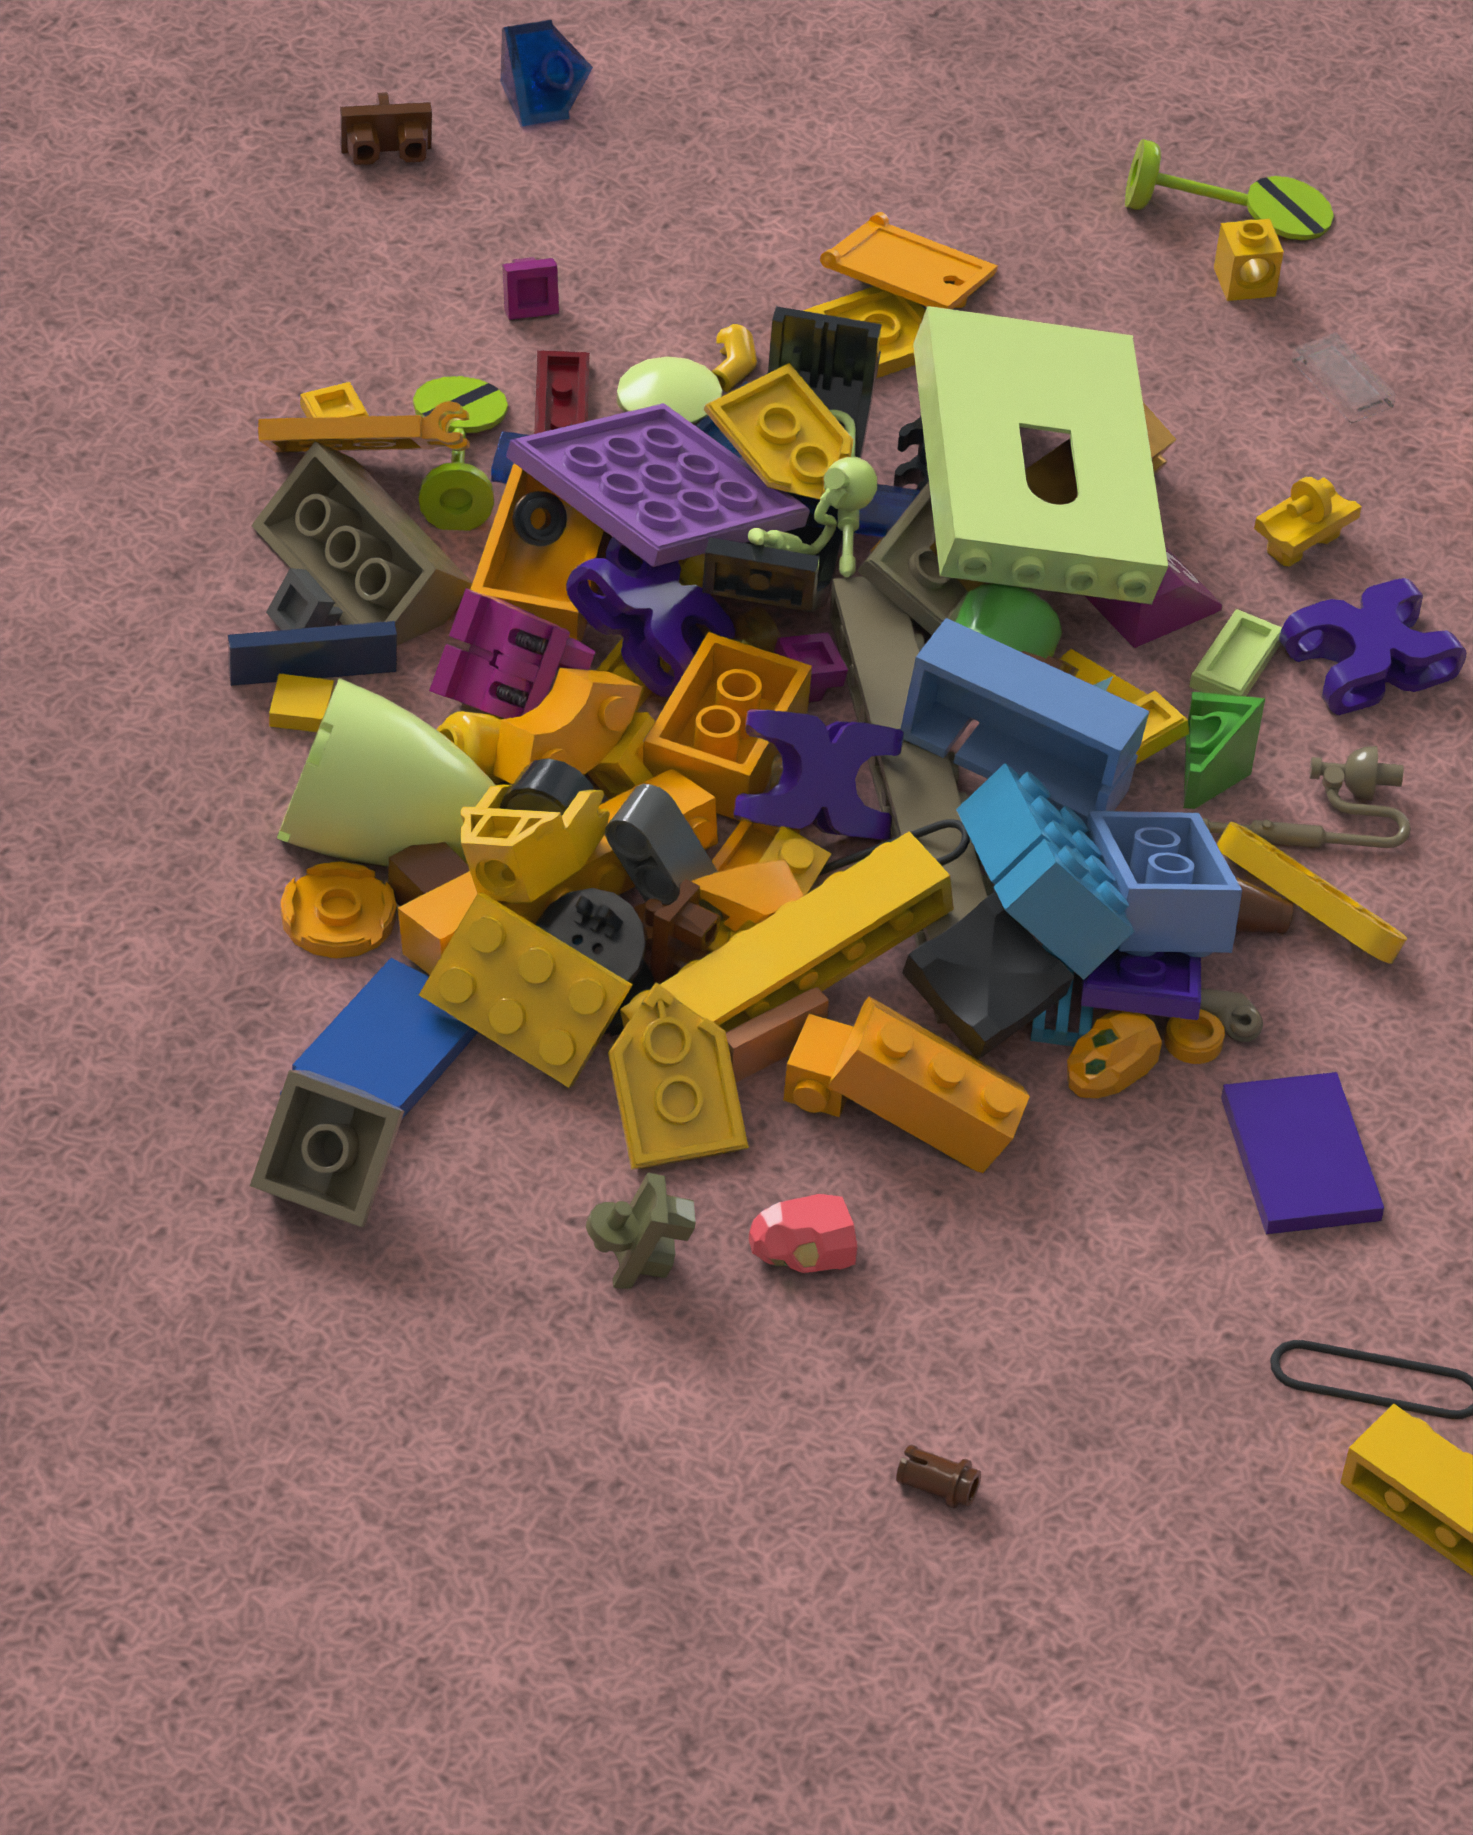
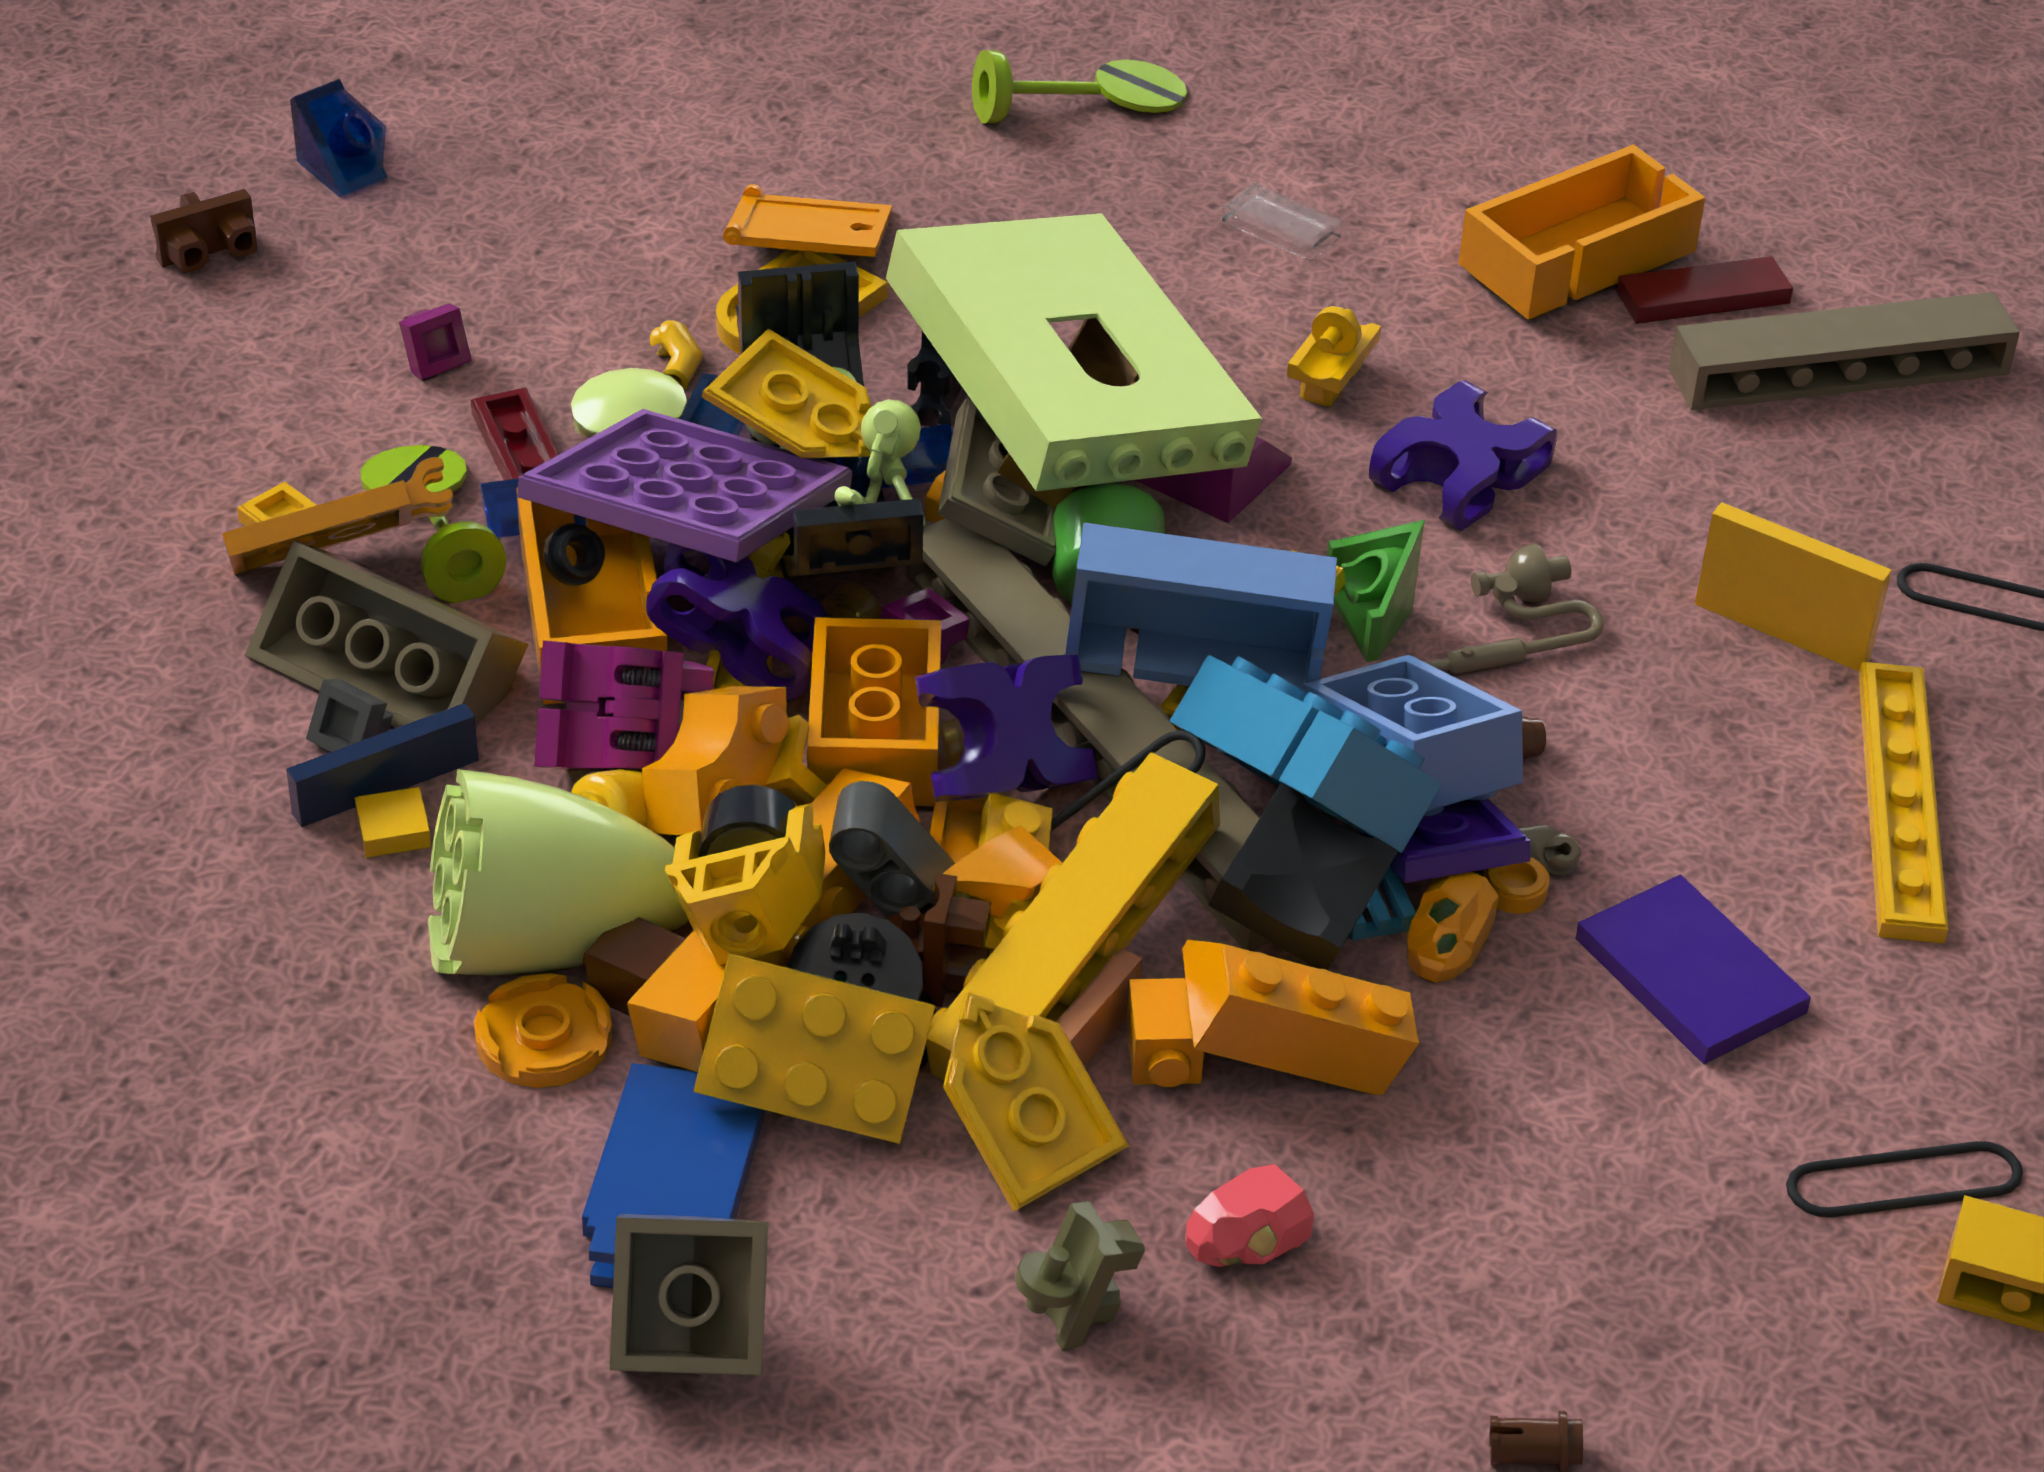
camera: 20 degrees left, 5 degrees down
yellowish green tile [1189,609,1282,696] -> none
yellow brick [1214,219,1284,301] -> none
yellow beam [1217,822,1407,964] -> none

